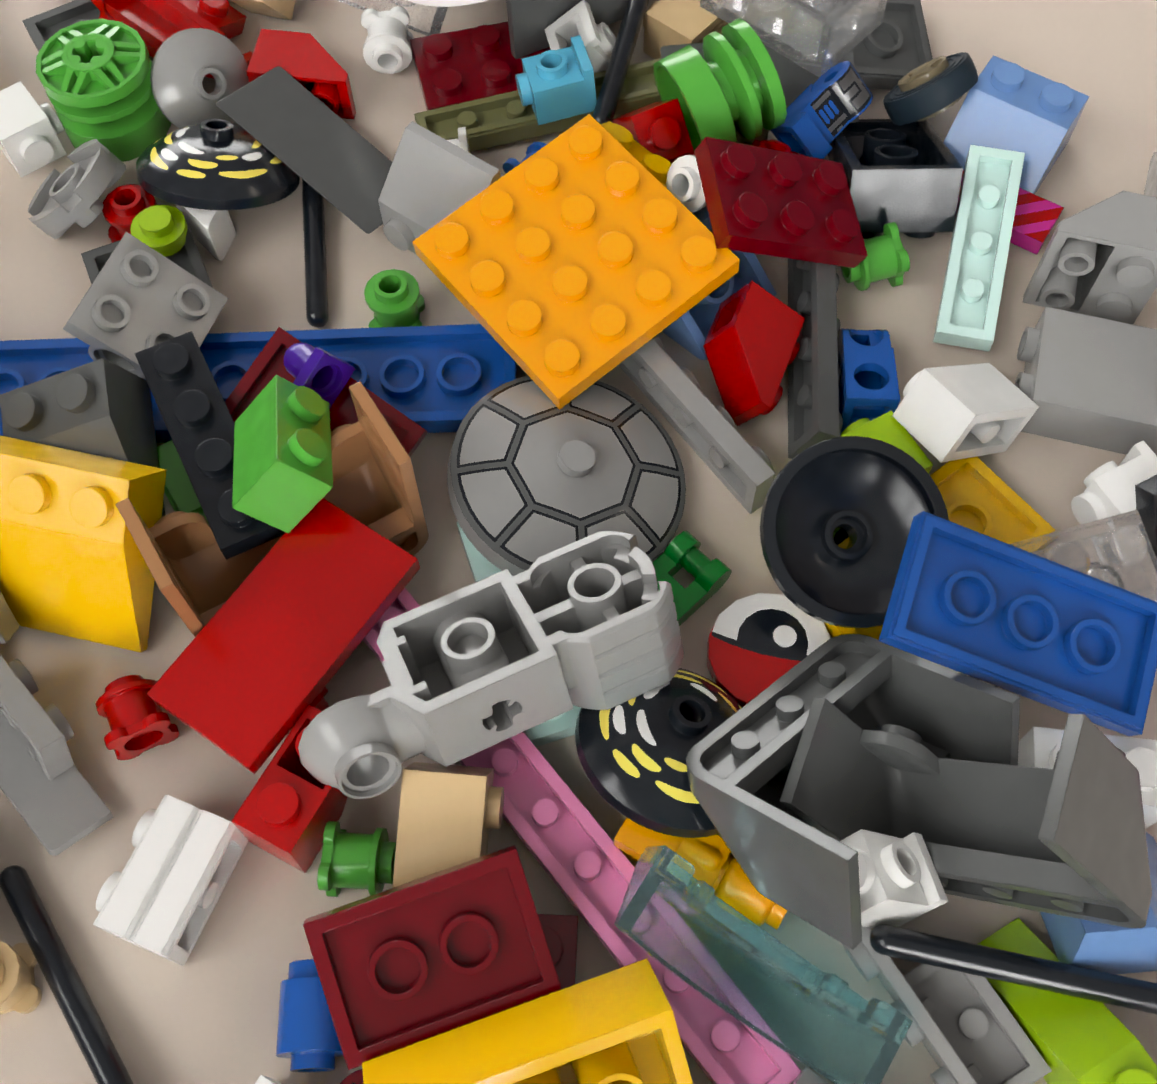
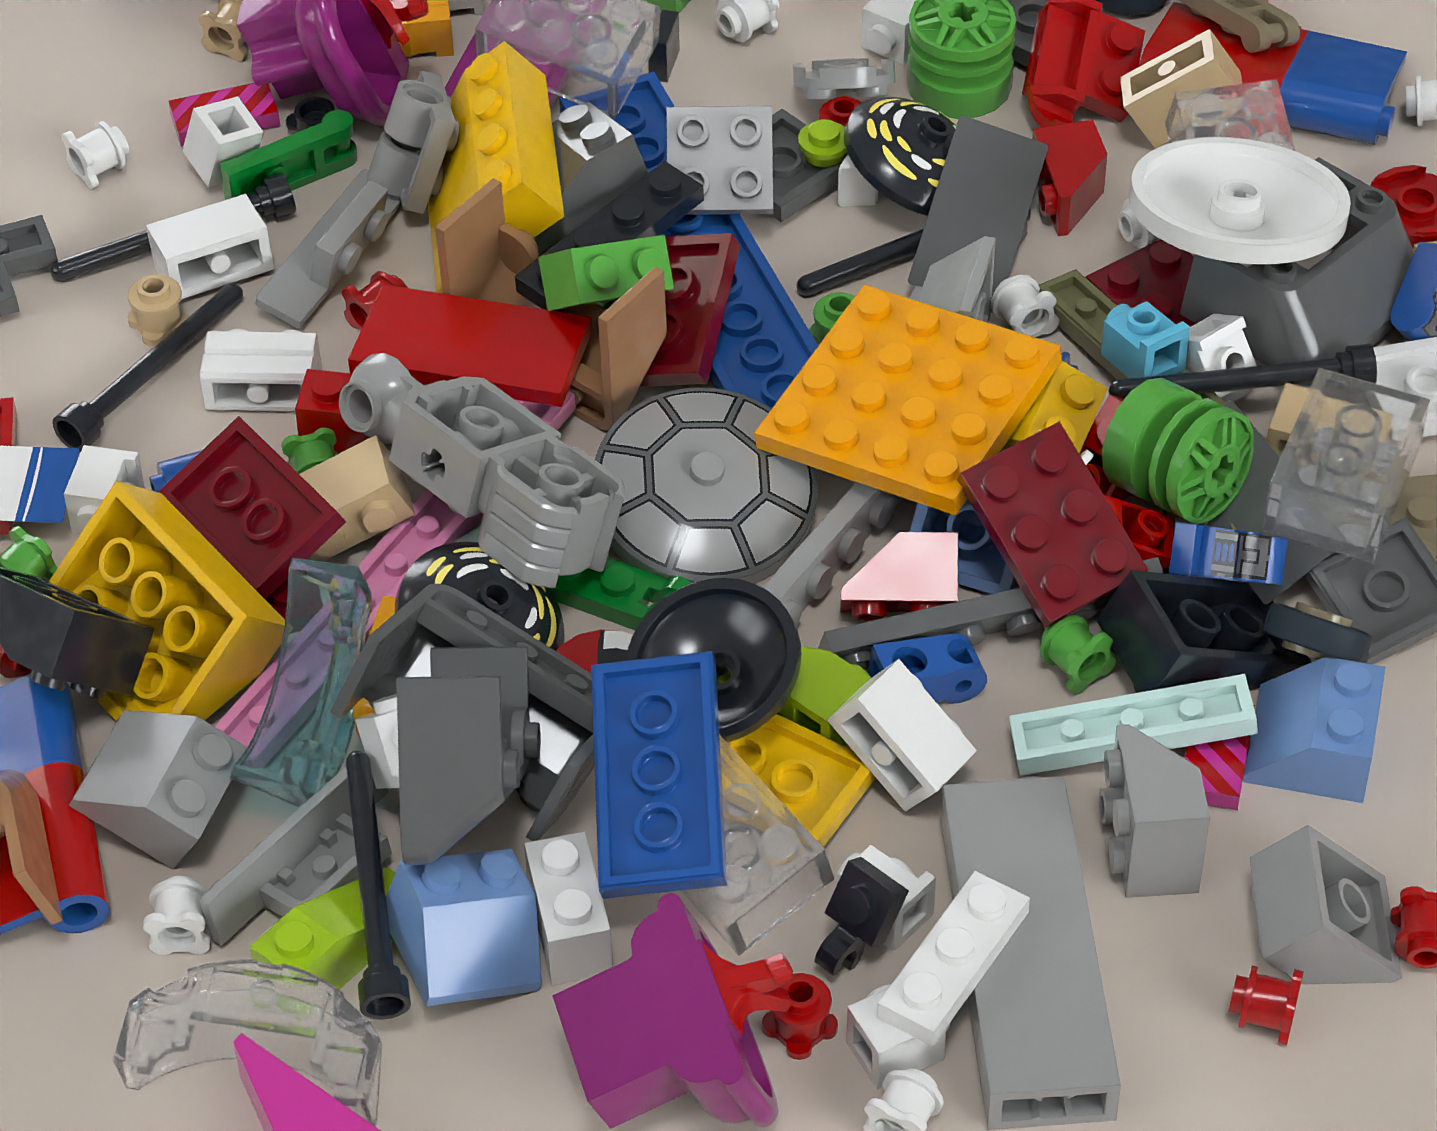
camera: 70 degrees right, 15 degrees down
light grey dish [150,28,250,129] -> none
dark purple piece [283,342,355,409] -> none

